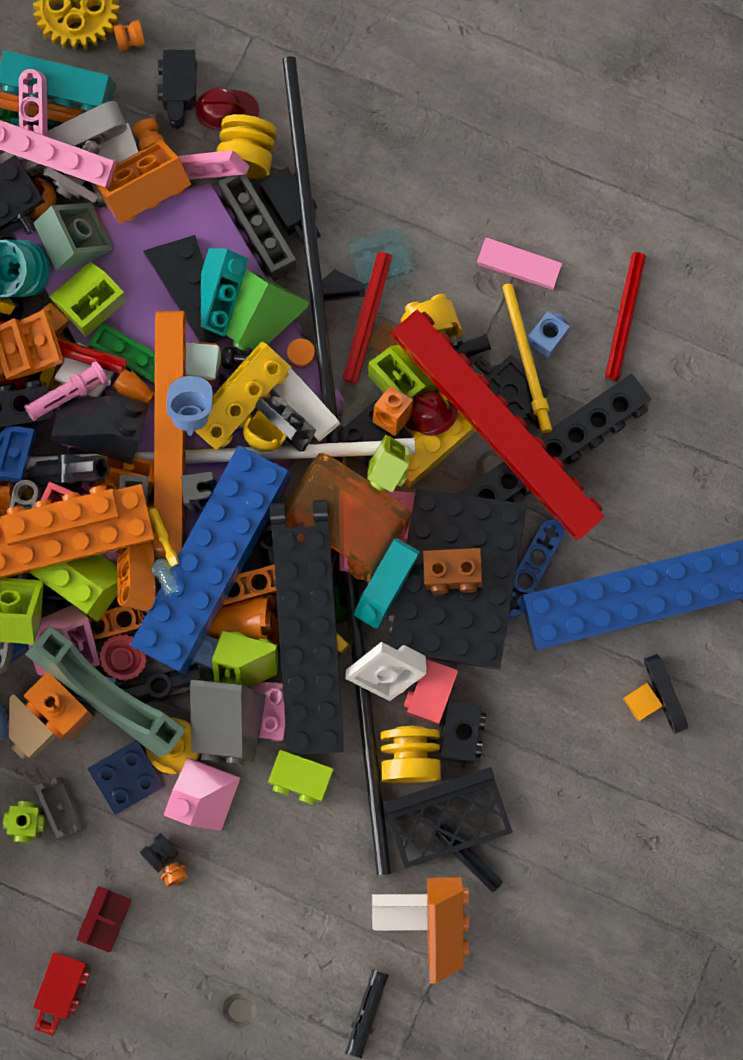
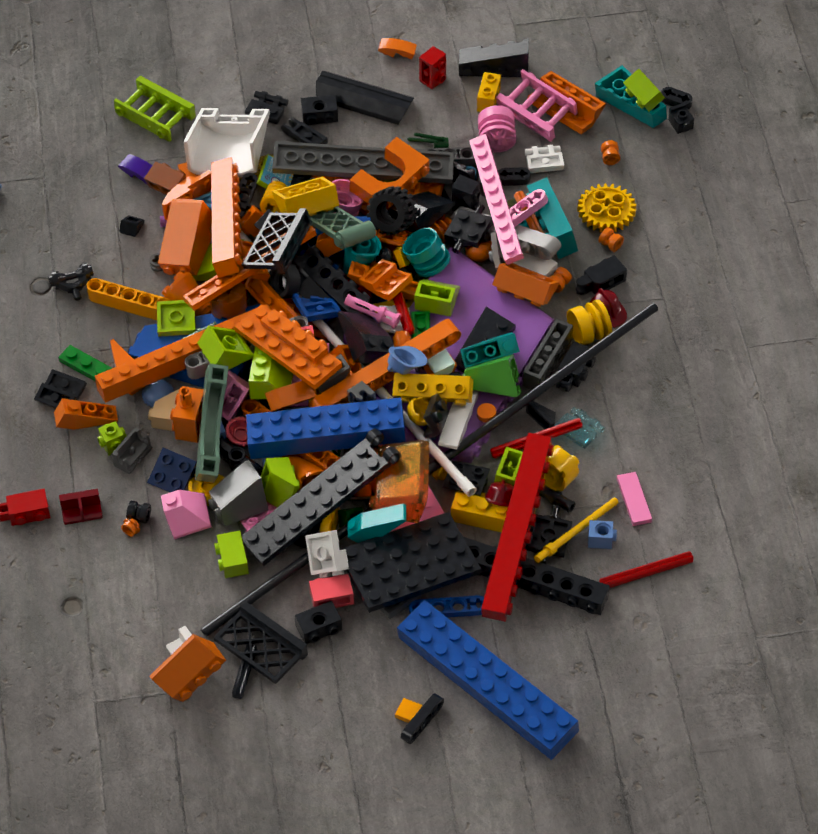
camera: 60 degrees right, 25 degrees down
black piece [30,455,110,487] -> none
sand green slope [34,203,114,270] -> none
yellow piece [149,508,179,568] -> none
clear light blue arm [151,559,179,596] -> none
bright pink tile [178,150,249,180] -> none
black pin [345,970,389,1059] -> none
lime brick [367,435,410,492] -> none
orange brick [373,386,413,436] -> none
yellow wheel [381,726,441,783] -> none
dark orange brick [423,548,483,594] -> none

